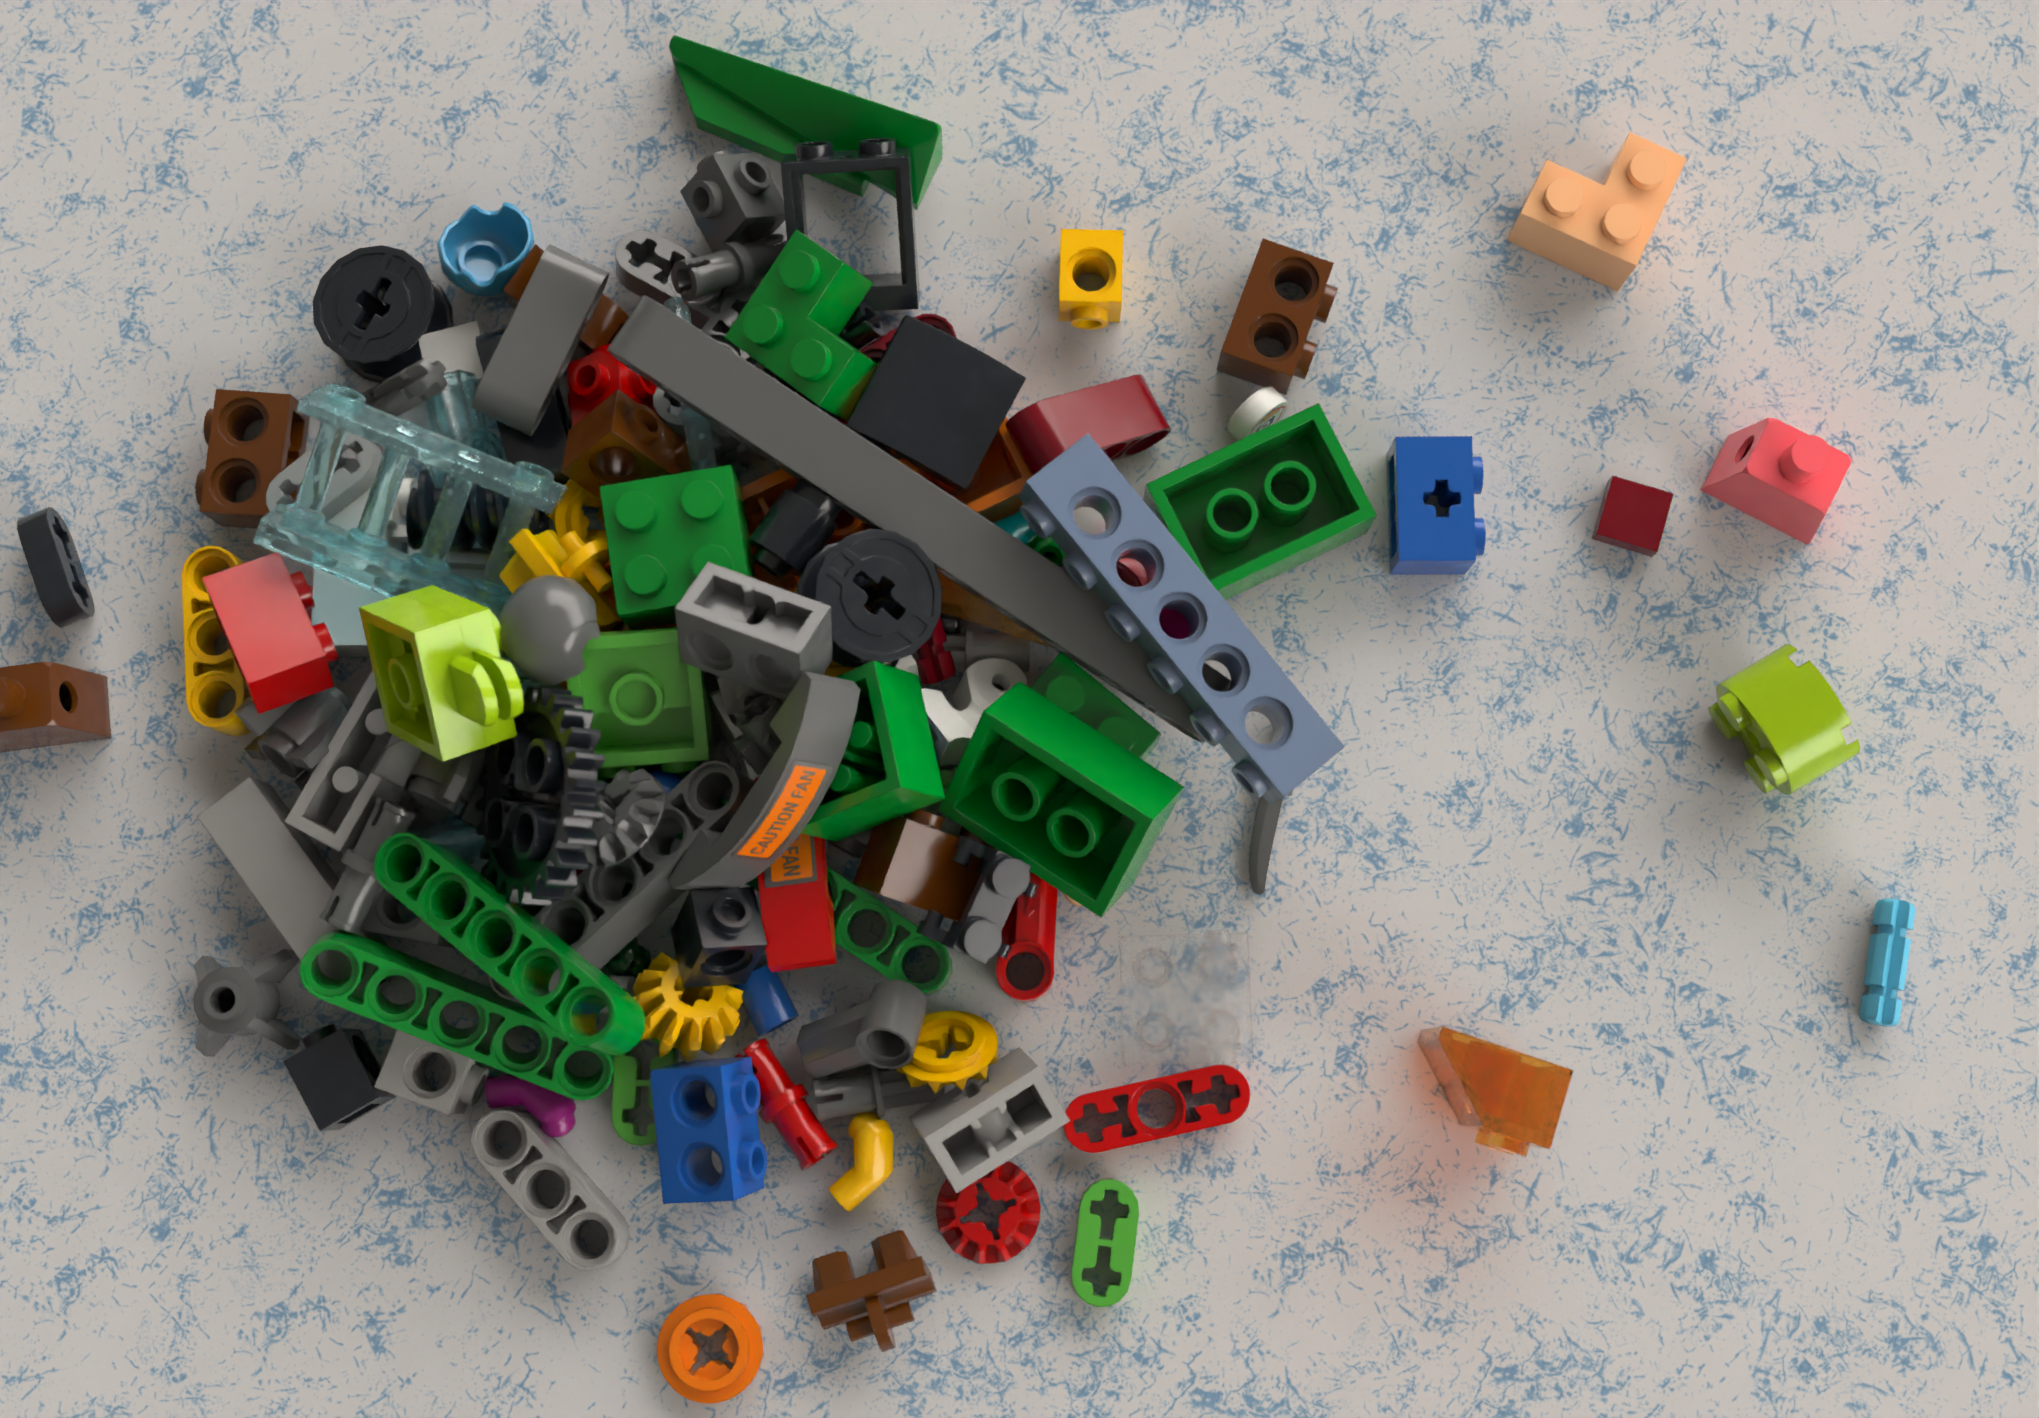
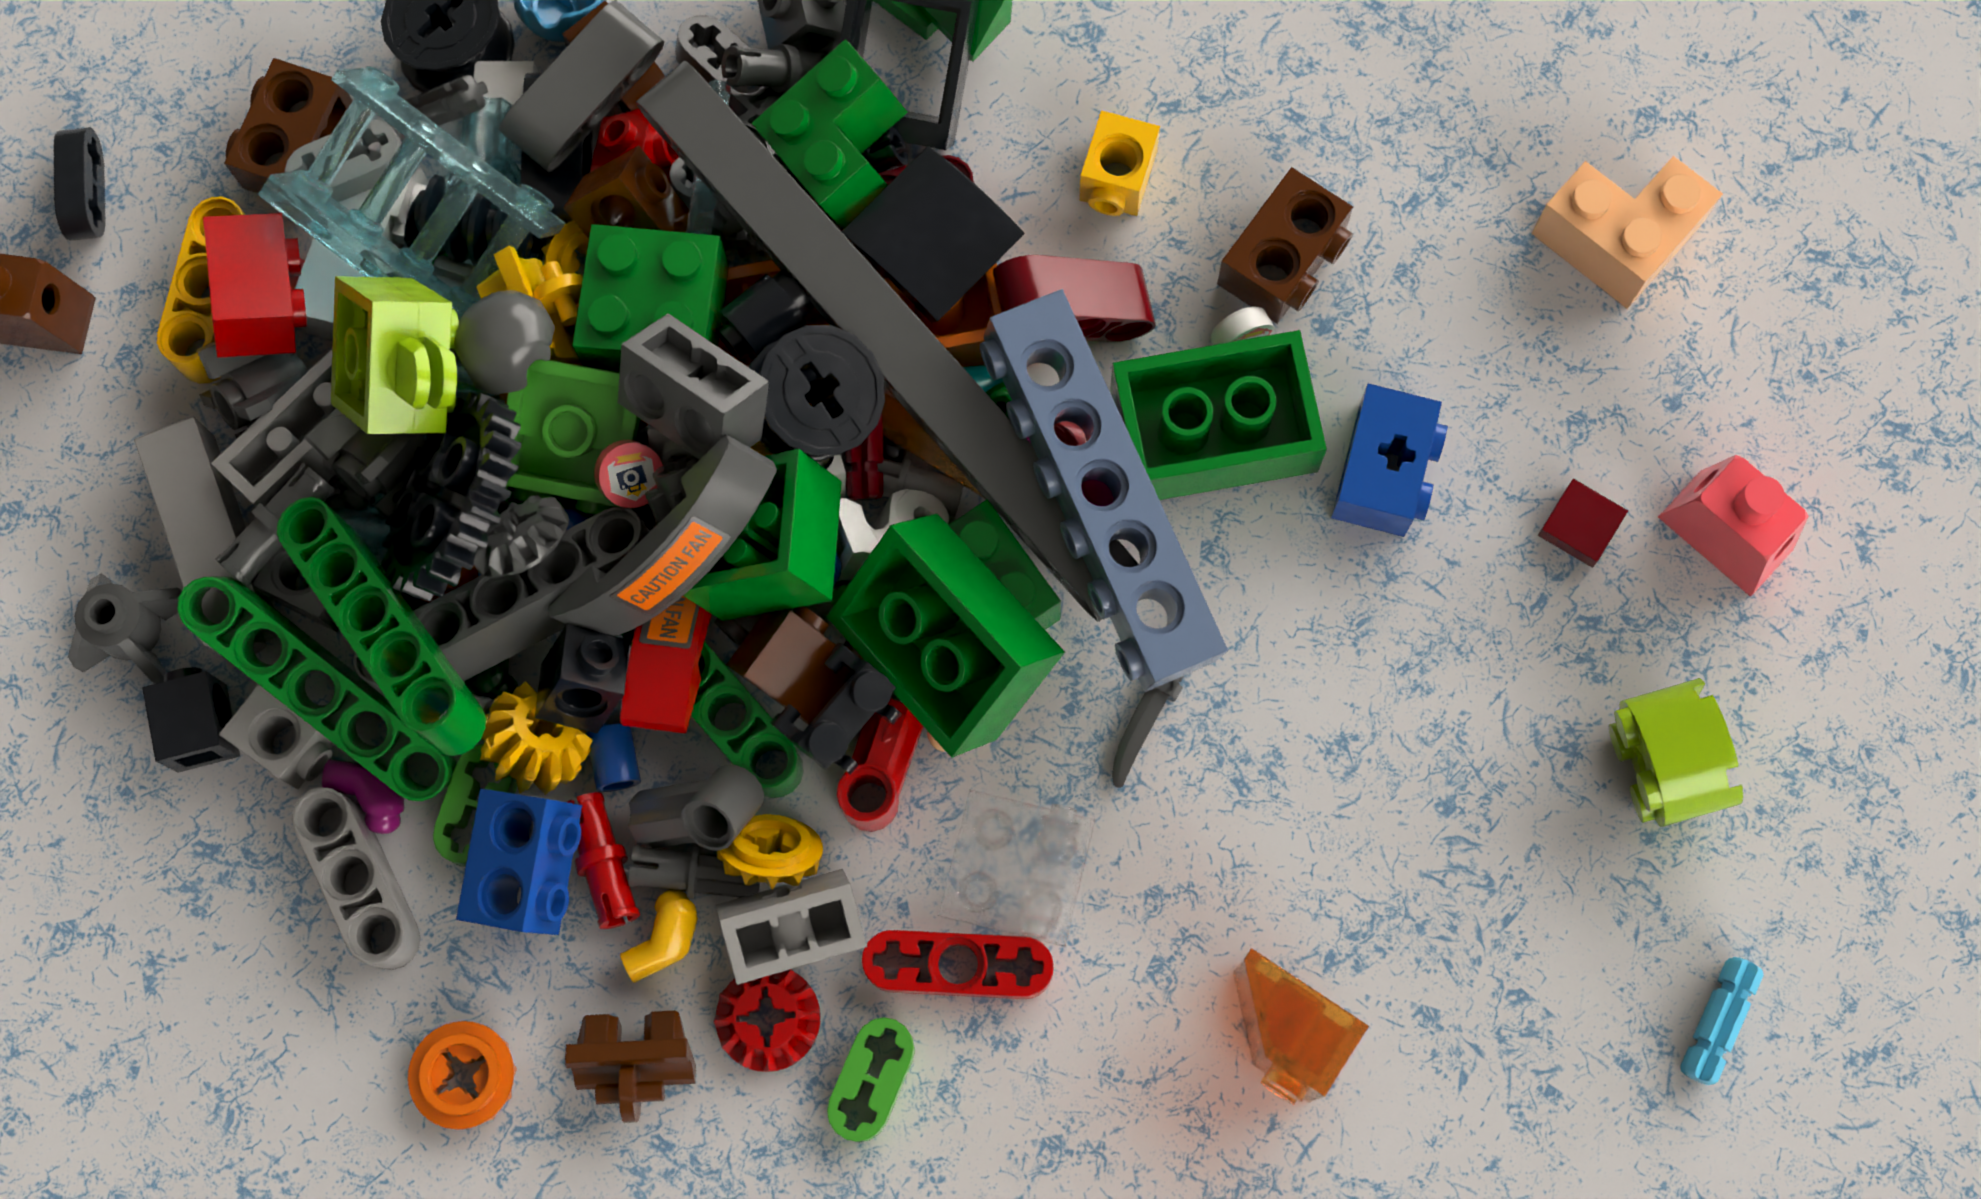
camera: 15 degrees right, 5 degrees down
none -> tile [594,440,663,508]

